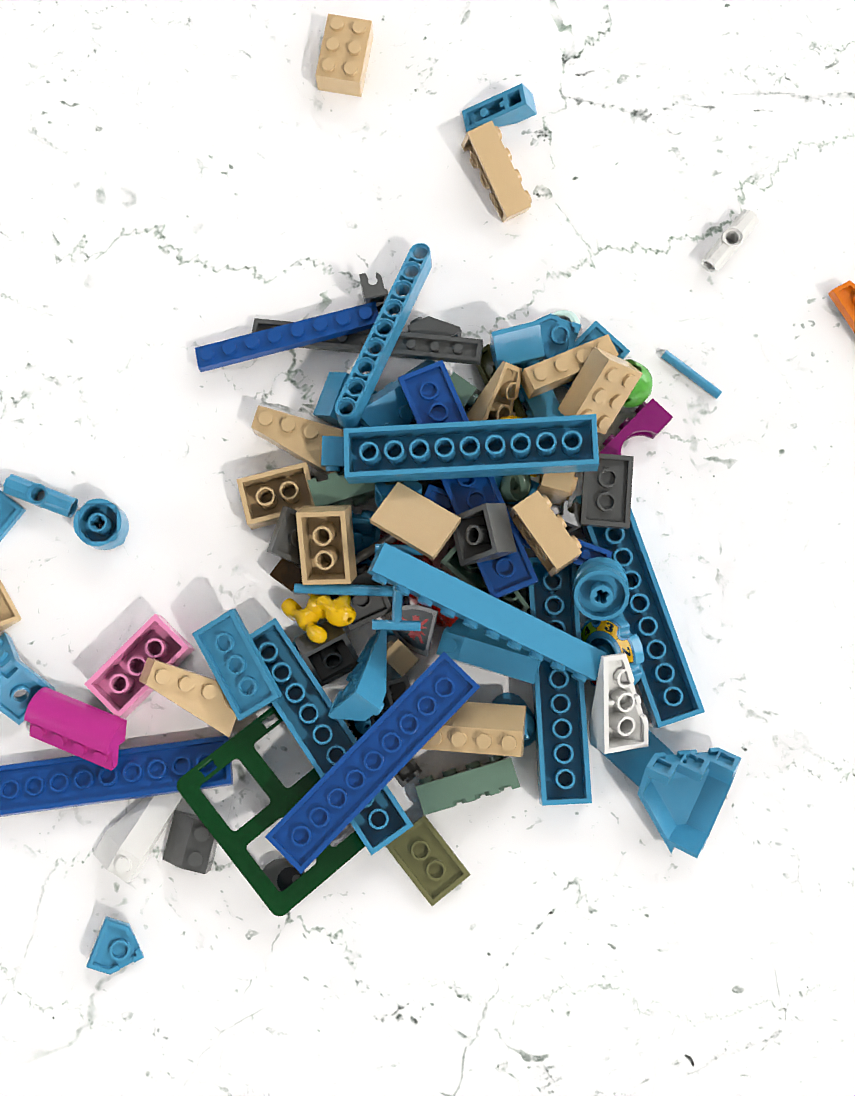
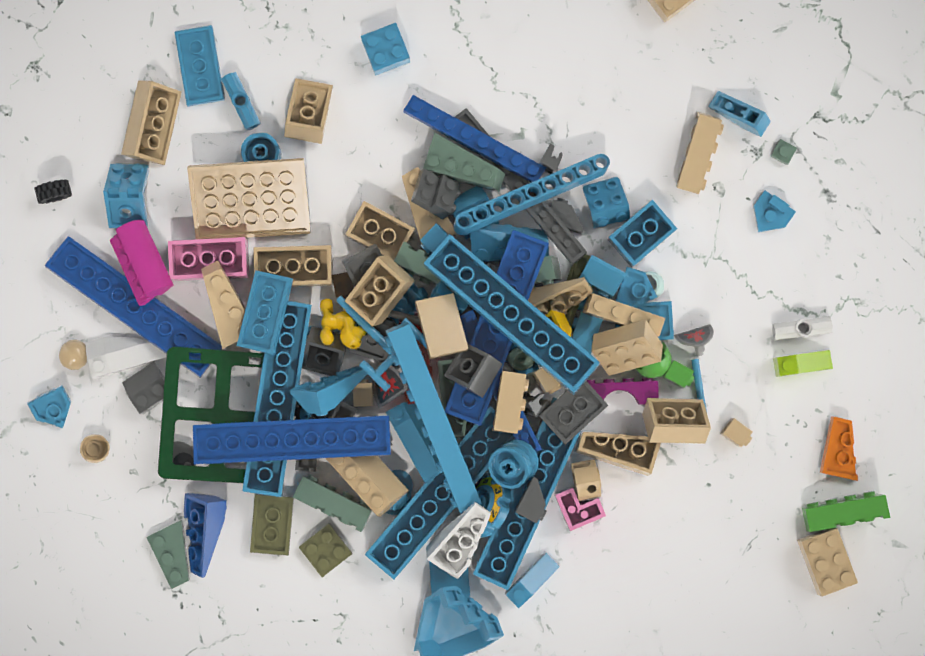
camera: 40 degrees right, 5 degrees up
none -> tan hair [59,339,87,370]
none -> tan hair [80,434,110,463]
none -> sand green wing [146,520,190,589]
none -> blue wedge [183,493,227,578]
none -> tan plate [187,158,311,240]
none -> tan brick [253,245,333,287]
none -> tan slope [284,78,333,144]
none -> olive plate [298,523,353,578]
none -> dark azure brick [360,23,410,76]
none -> dark grey plate [411,168,461,220]
none -> sand green wedge [423,132,505,192]
none -> slope [505,553,560,609]
none -> dark grey slope [514,476,547,523]
none -> bright pink brick [554,487,606,531]
none -> tan piece [571,459,601,501]
none -> tan wedge [575,432,661,476]
none -> dark azure bracket [583,177,630,229]
none -> dark azure brick [607,199,678,268]
none -> tan brick [642,398,711,444]
none -> bright green brick [663,360,694,388]
none -> shield [674,324,714,356]
none -> tan brick [720,418,753,447]
none -> dark azure plate [753,190,796,233]
none -> sand green plate [770,139,797,165]
none -> lime slope [773,350,833,377]

